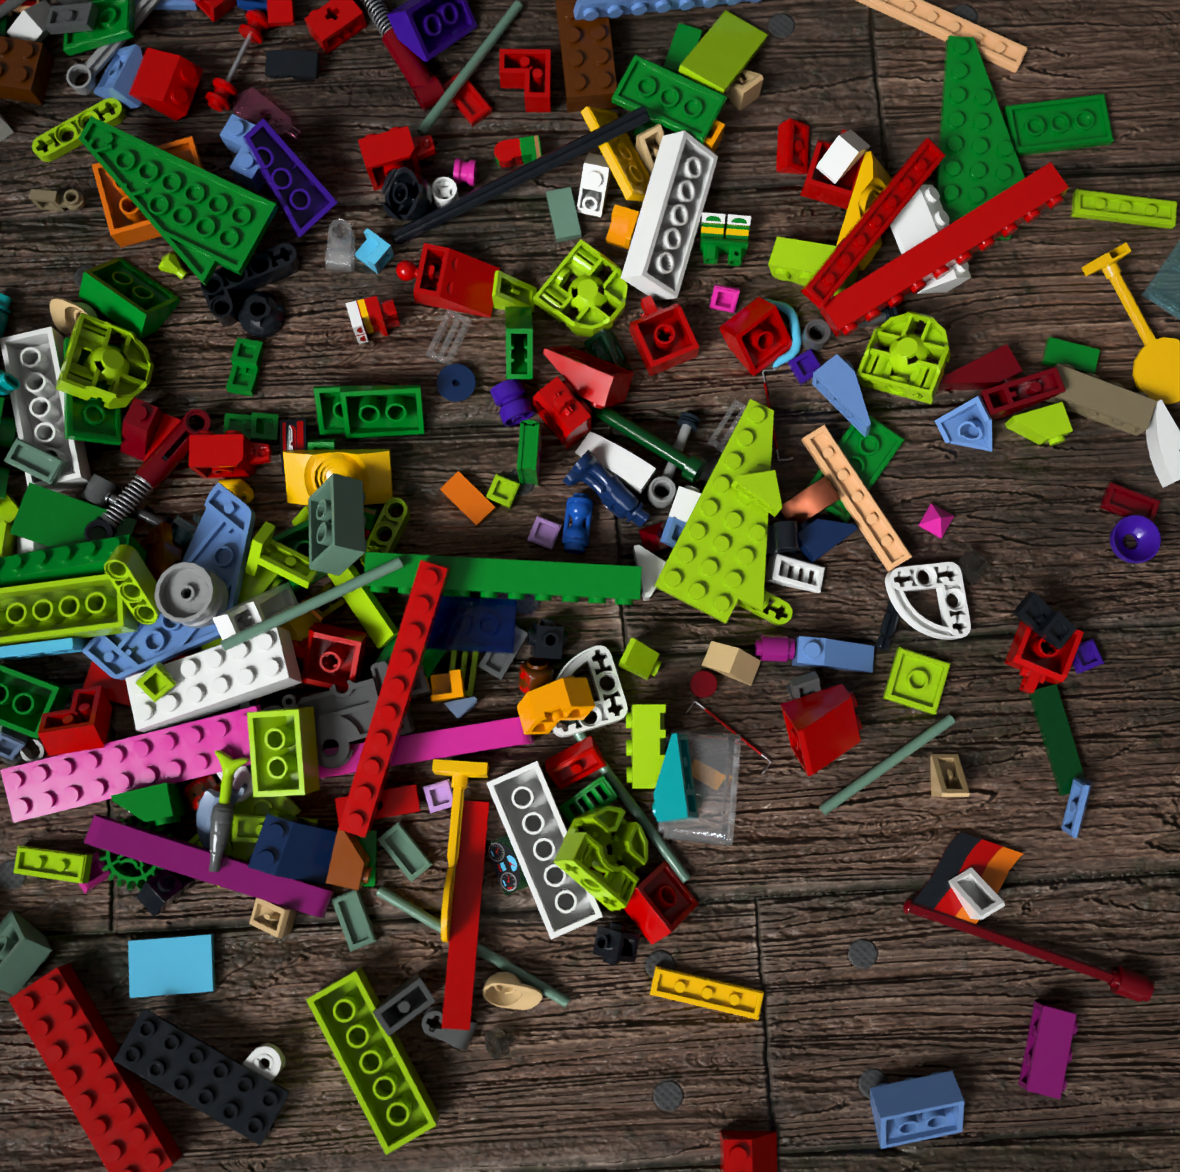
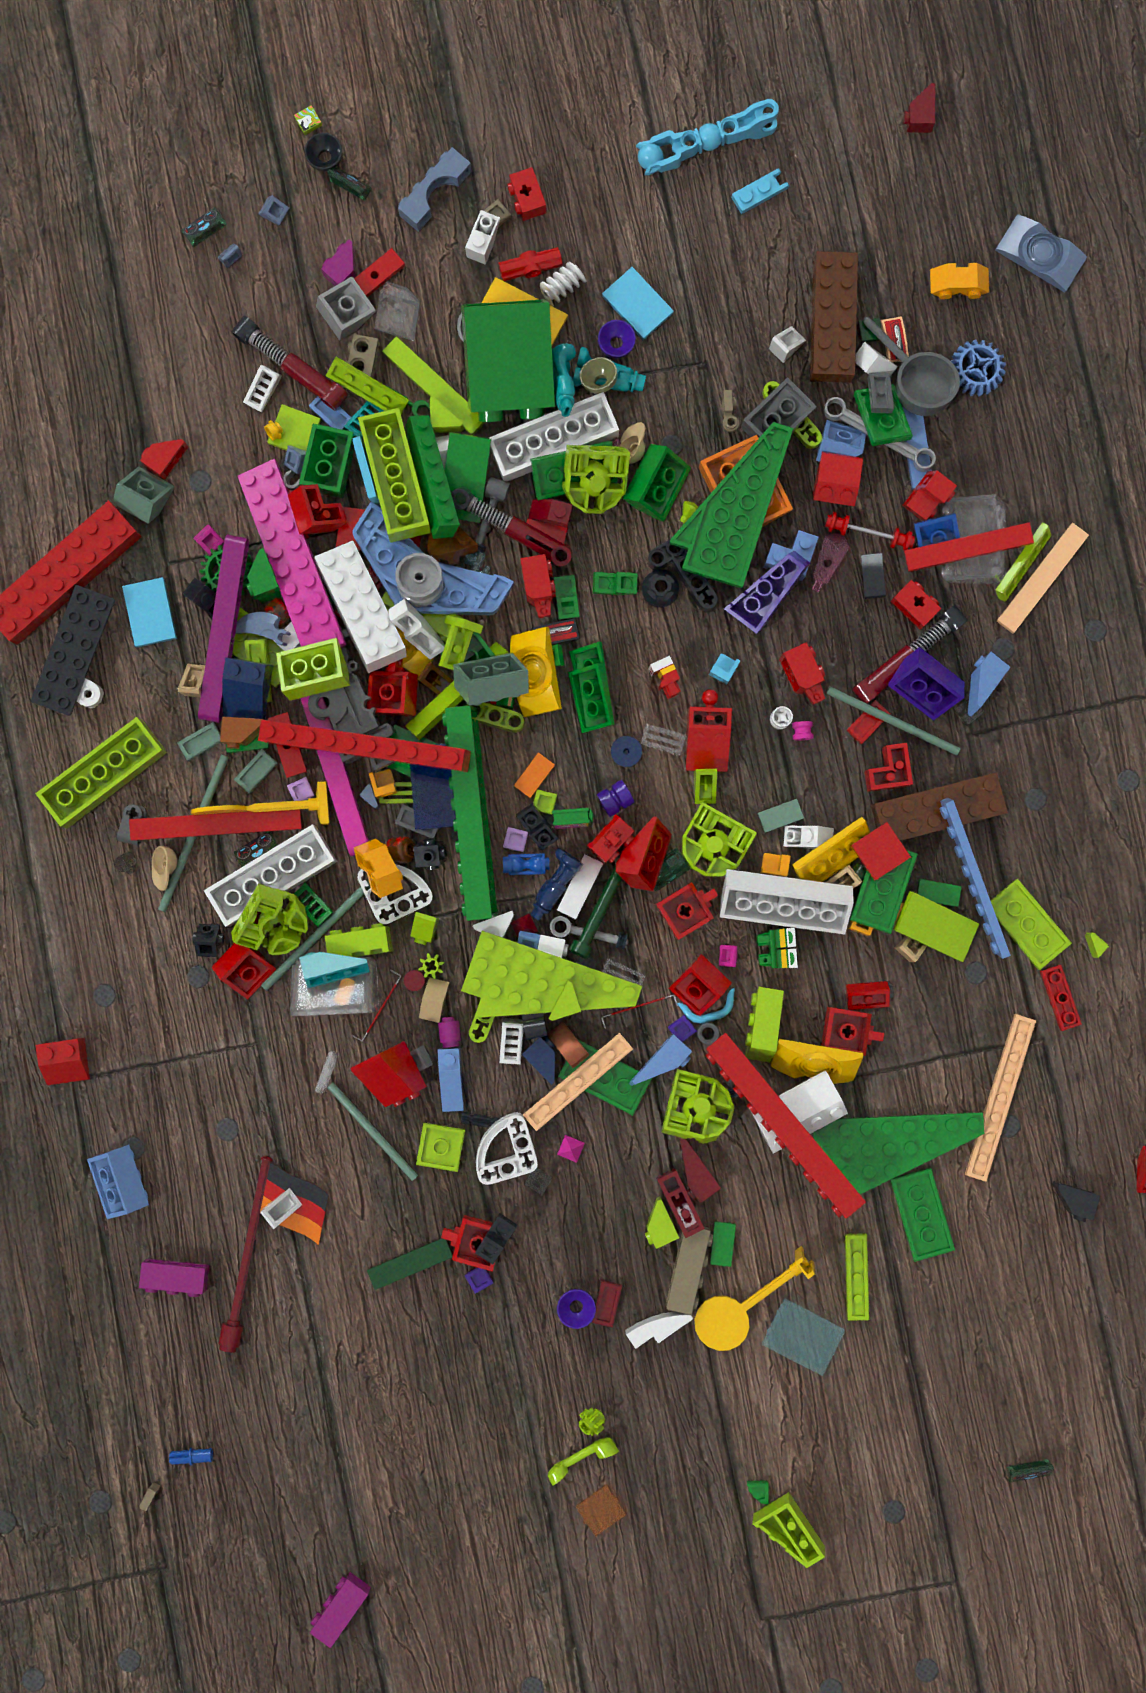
camera: 85 degrees right, 5 degrees up
sand green tile [4,438,67,486] -> none
lime tile [13,845,93,884] -> none
lime beam [104,544,161,625] -> none
lime slope [135,660,177,703] -> none
dark grey piece [209,750,249,872] -> none
yellow arm [218,479,254,504] -> none
sand green piece [221,557,404,651] -> none
clear piece [325,219,355,272] -> none
dark grey slope [372,974,435,1037] -> none
black cylinder [382,167,433,221] -> none
black axle [391,106,650,245] -> none
leg [494,135,542,170] -> none
green slope [505,307,533,379] -> none
red slope [545,736,607,790] -> none
yellow tile [650,965,764,1020] -> none
red tile [801,137,946,309] -> none
white slope [816,130,870,184] -> none
tan slope [930,754,970,797] -> none
medium blue slope [935,396,992,452] -> none
medium blue slope [1061,777,1093,838] -> none
none -> clear tile [314,1050,339,1094]
none -> lime gear [419,953,445,979]
none -> black slope [516,802,559,850]
none -> dark grey slope [741,377,817,438]
none -> red tile [851,822,911,881]

